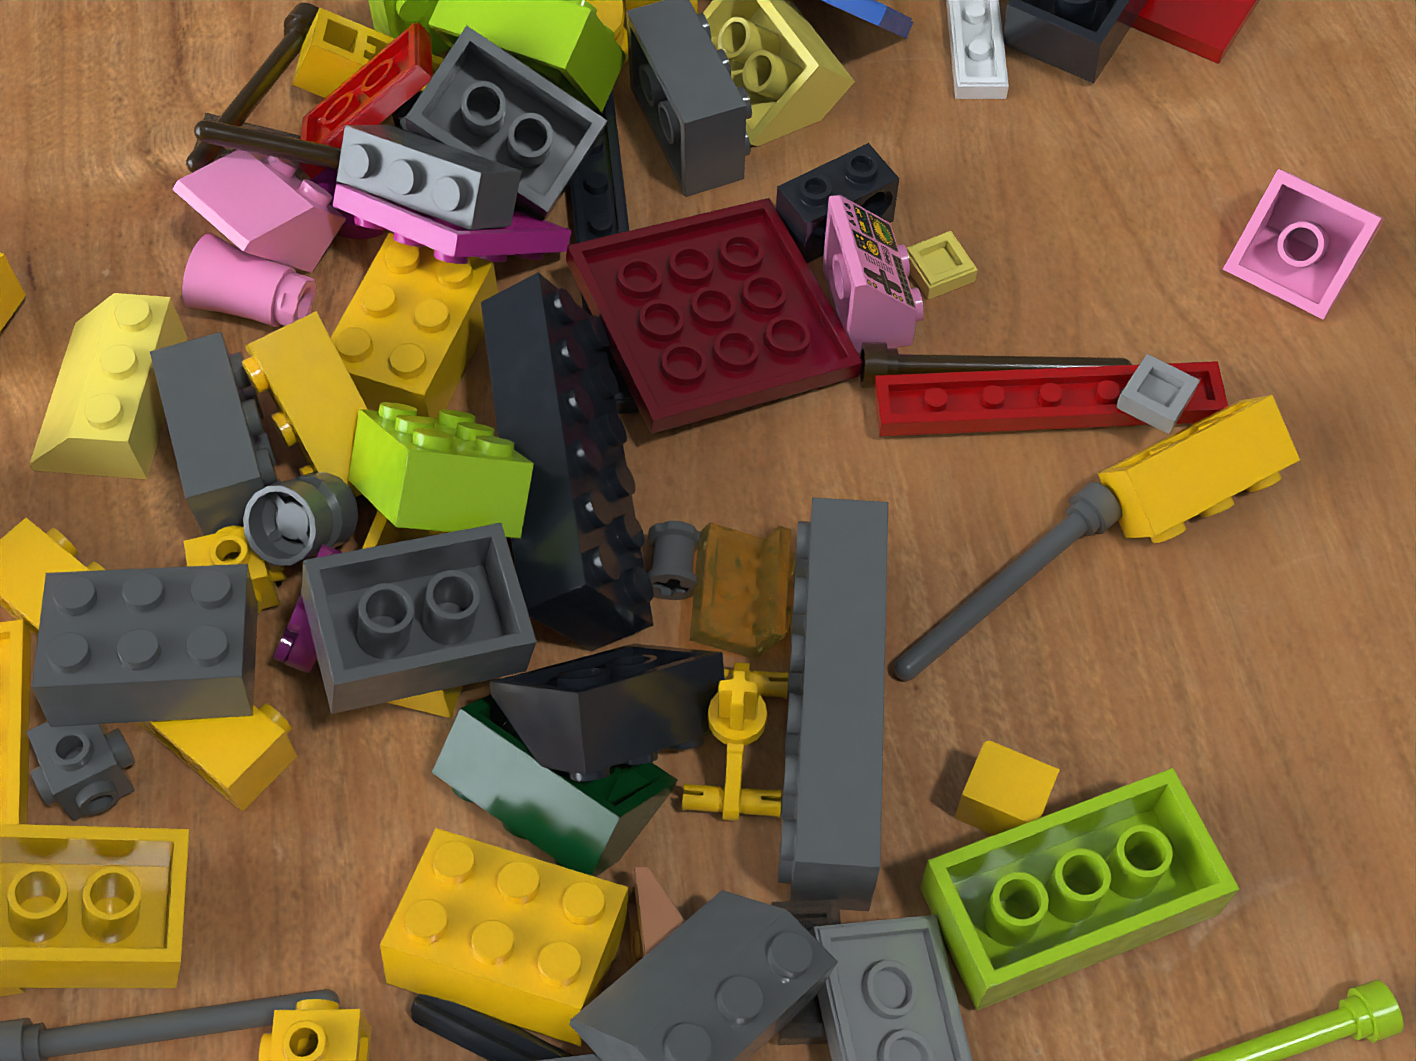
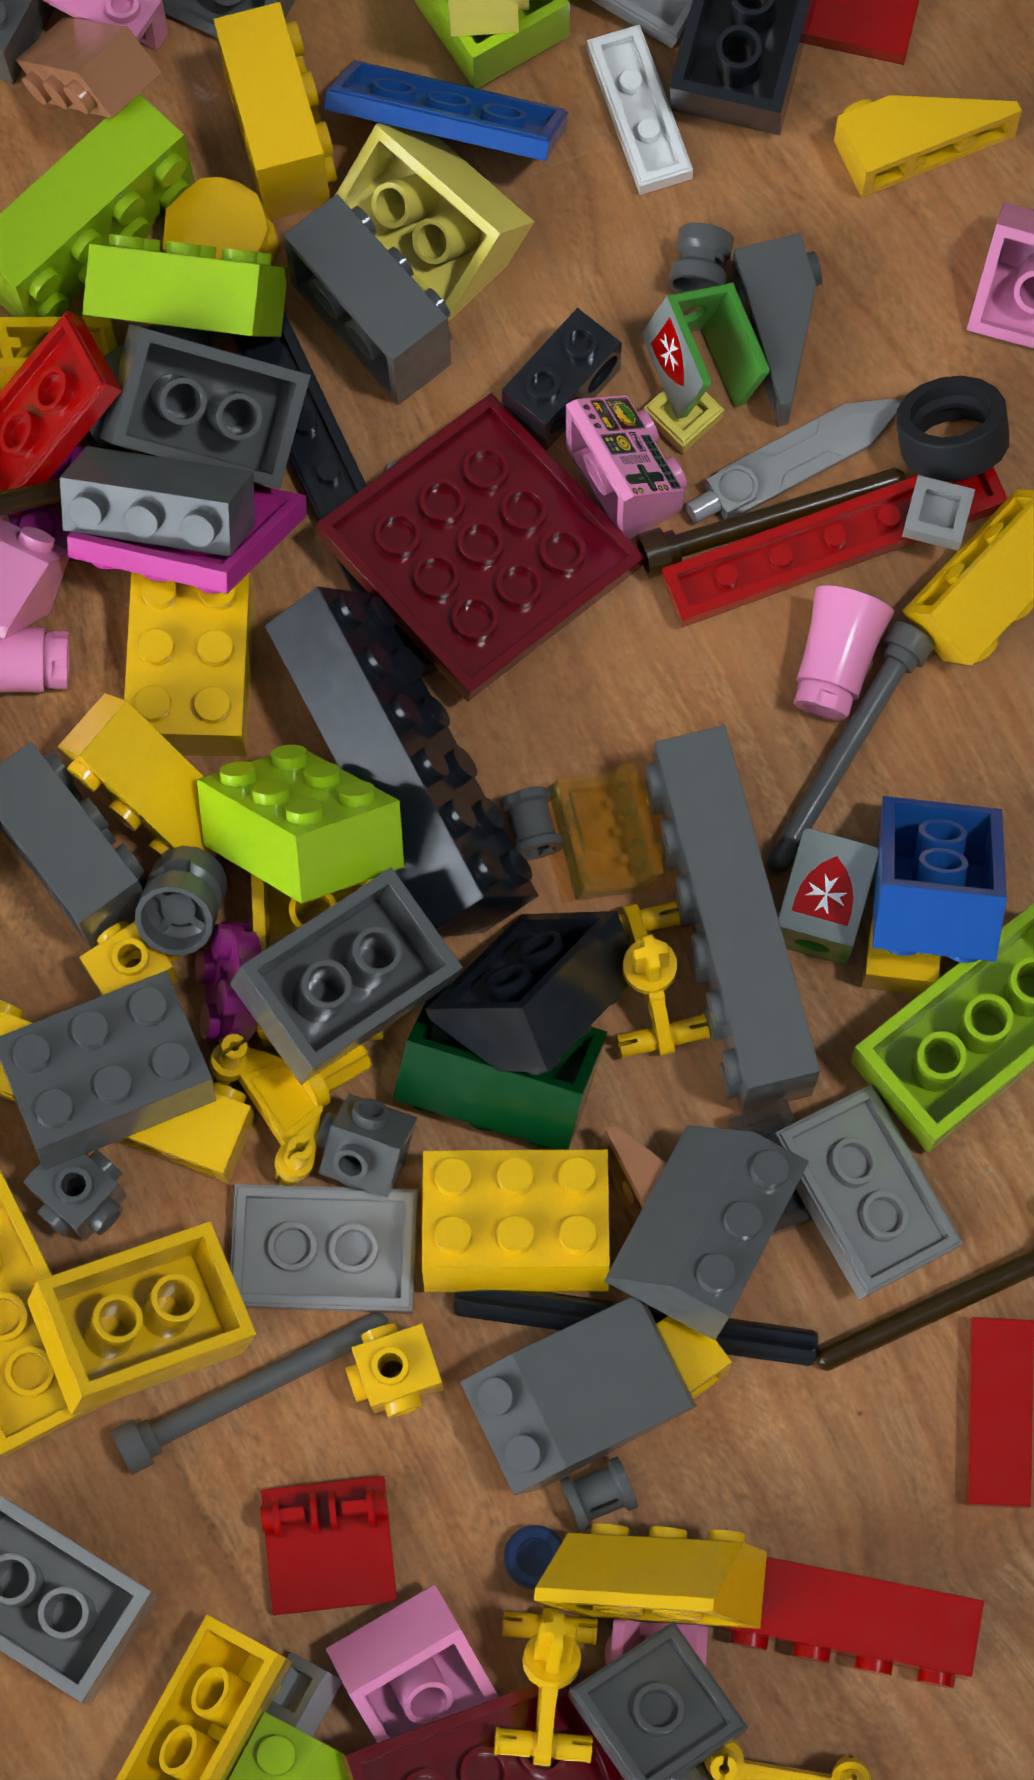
camera: 15 degrees left, 15 degrees up
none -> yellow axle [209,1034,371,1186]
none -> light grey tile [230,1184,418,1314]
none -> dark grey brick [316,1093,418,1198]
none -> bright green piece [641,283,769,419]
none -> dark grey wheel [668,223,734,293]
none -> light grey piece [685,399,900,524]
none -> dark grey slope [731,233,822,427]
none -> piece [779,828,879,966]
none -> bright pink plant [793,585,894,721]
none -> yellow slope [834,95,1022,198]
none -> blue brick [873,796,1007,963]
none -> black tyre [896,376,1009,481]

